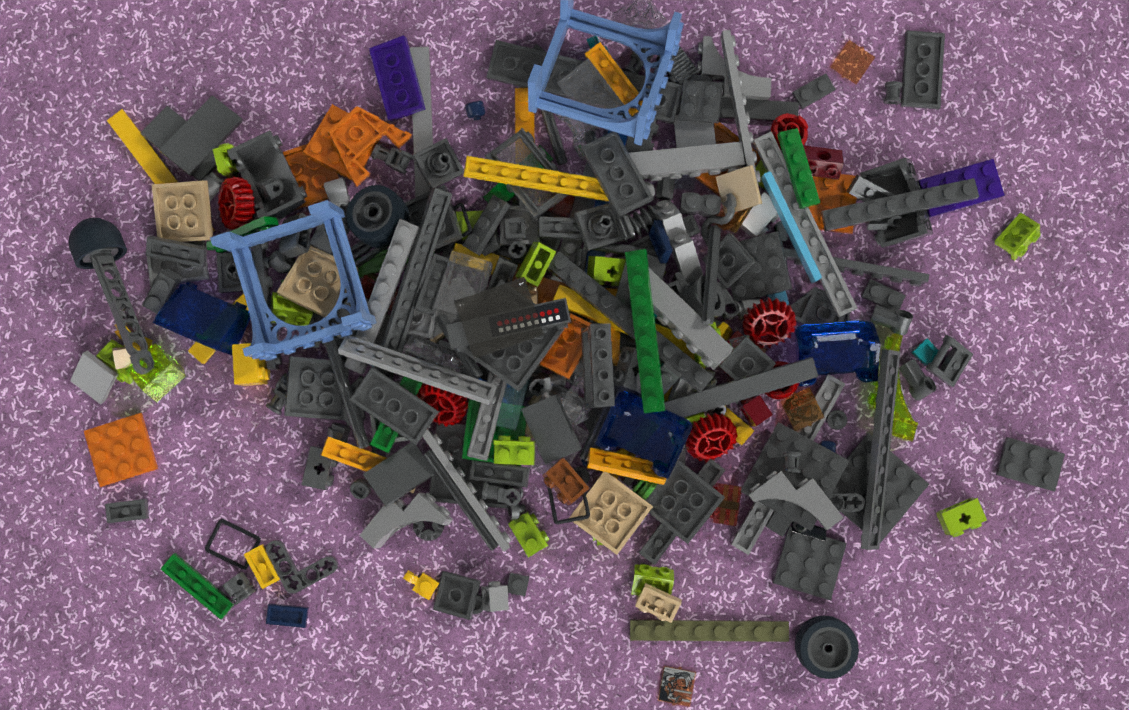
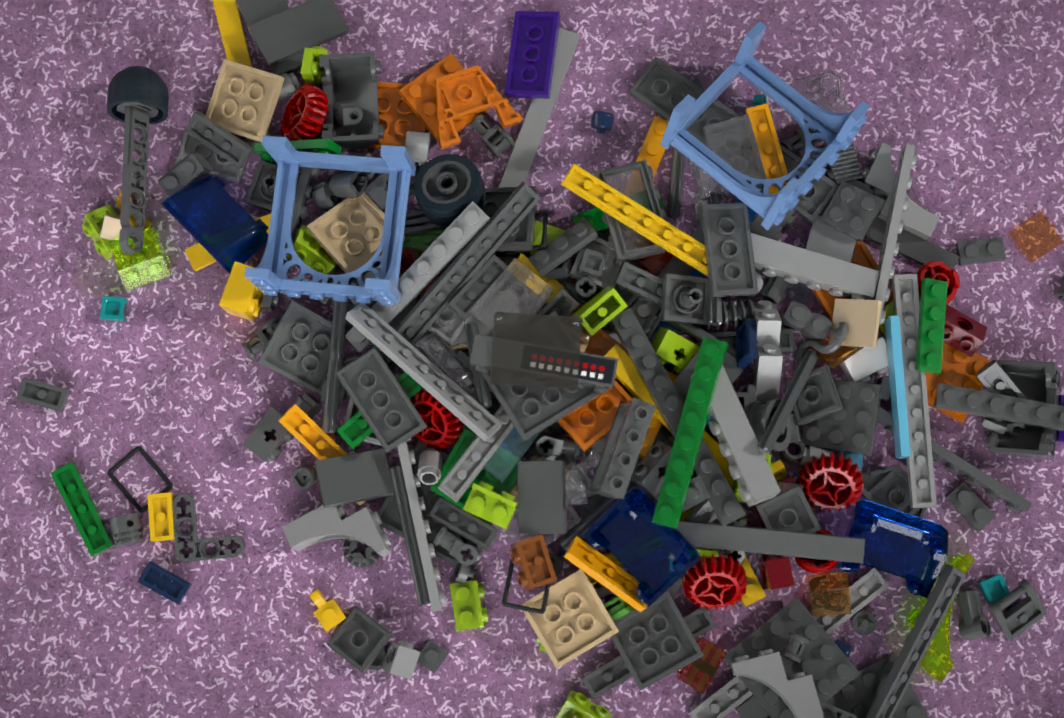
camera: 20 degrees right, 5 degrees down
light grey tile [70,351,118,404] -> none
orange plate [84,413,158,487] -> none
dark grey plate [412,138,464,190] -> none
dark grey piece [870,305,913,335] -> none
none -> teal plate [100,296,128,322]
none -> light grey brick [418,450,443,485]

